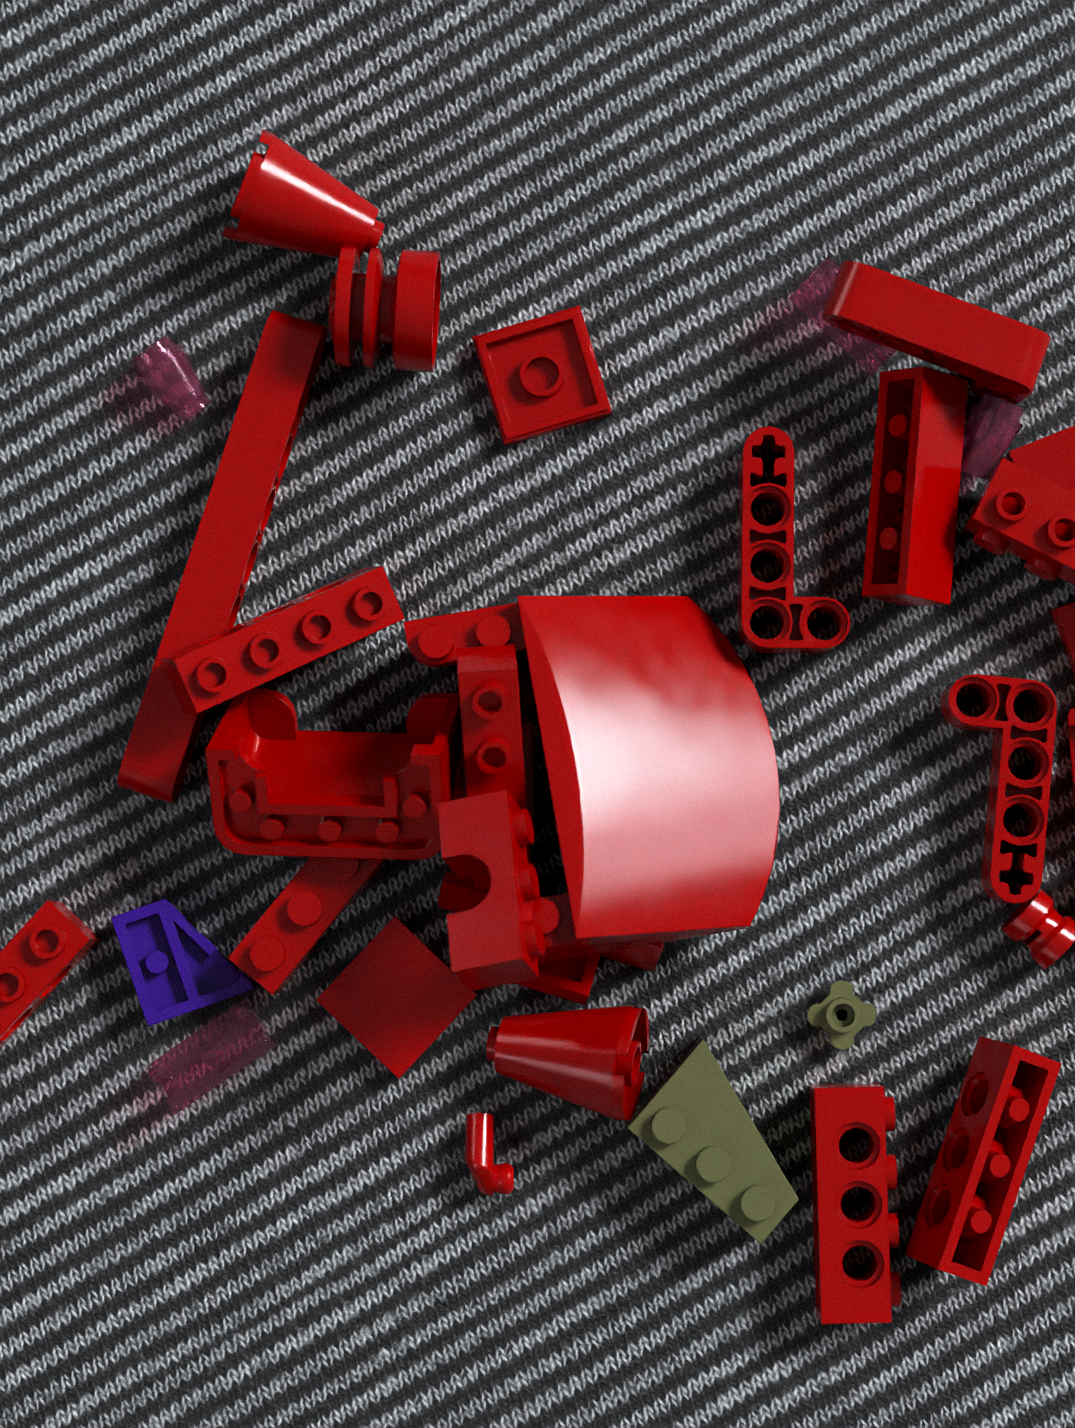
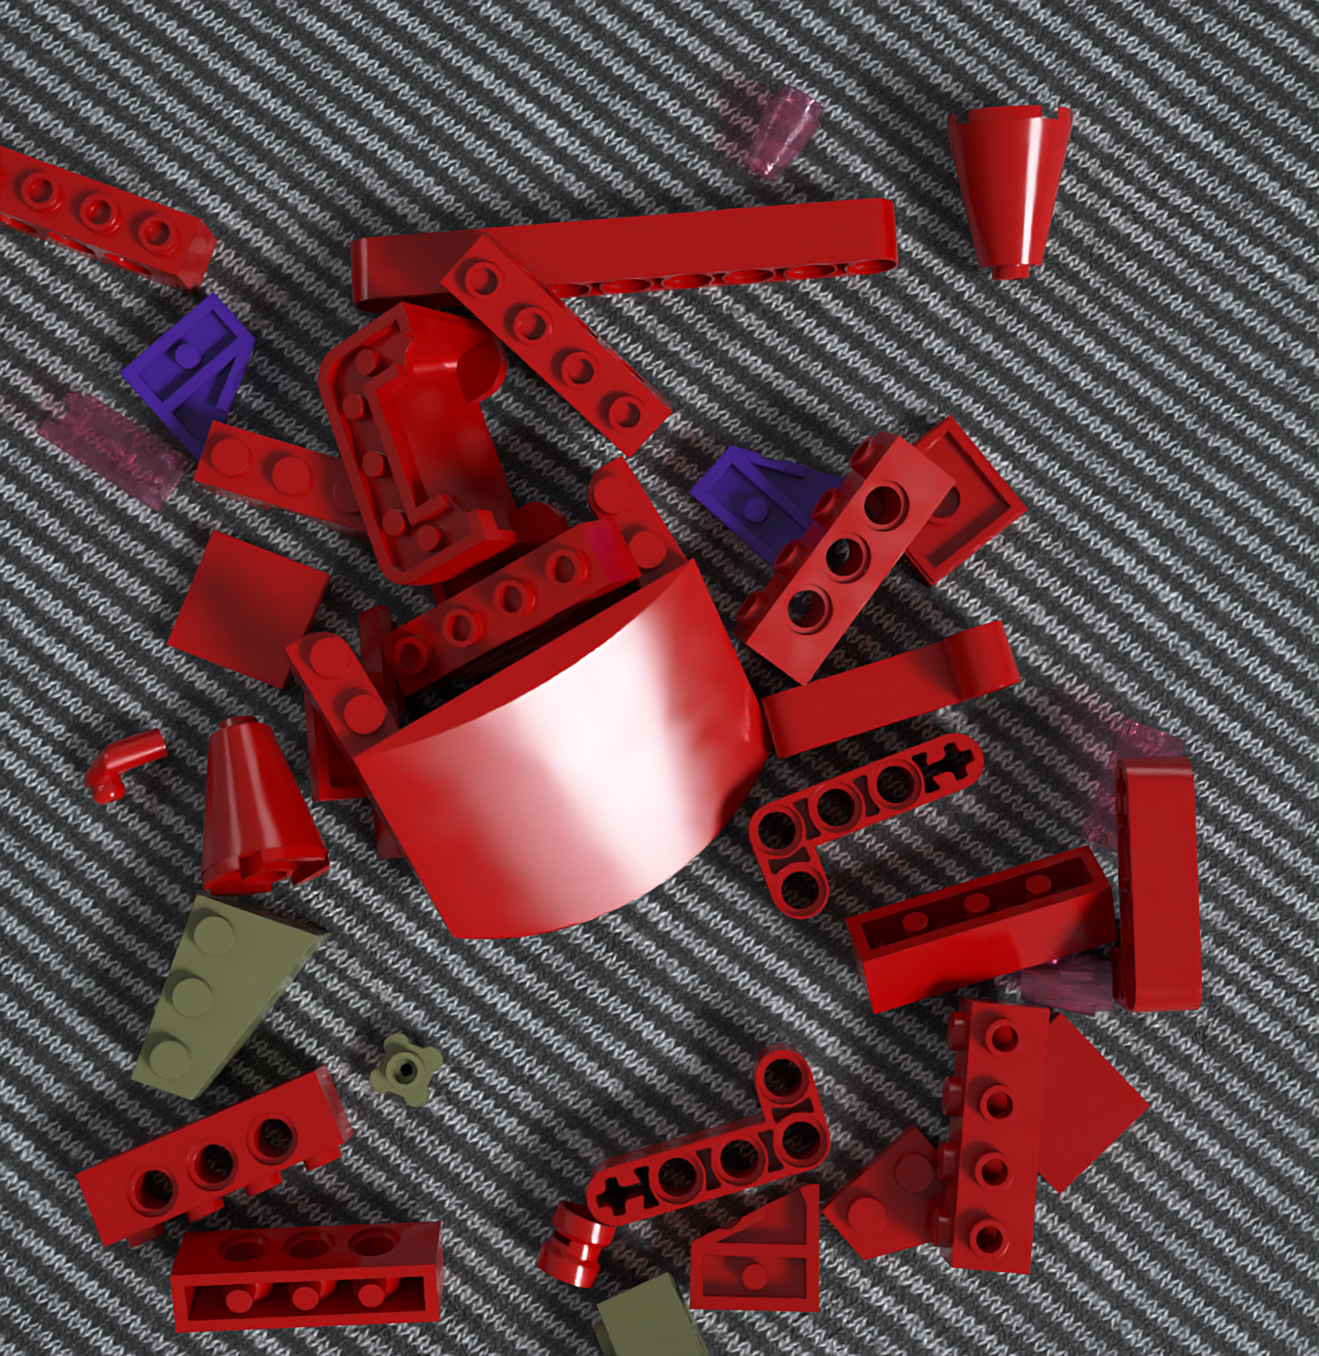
camera: 70 degrees right, 0 degrees up
red wheel [329,246,441,372] -> none
red arch [437,790,545,991] -> none
none -> dark purple wing [689,446,846,572]
none -> red brick [732,431,957,687]
none -> red beam [759,620,1021,760]

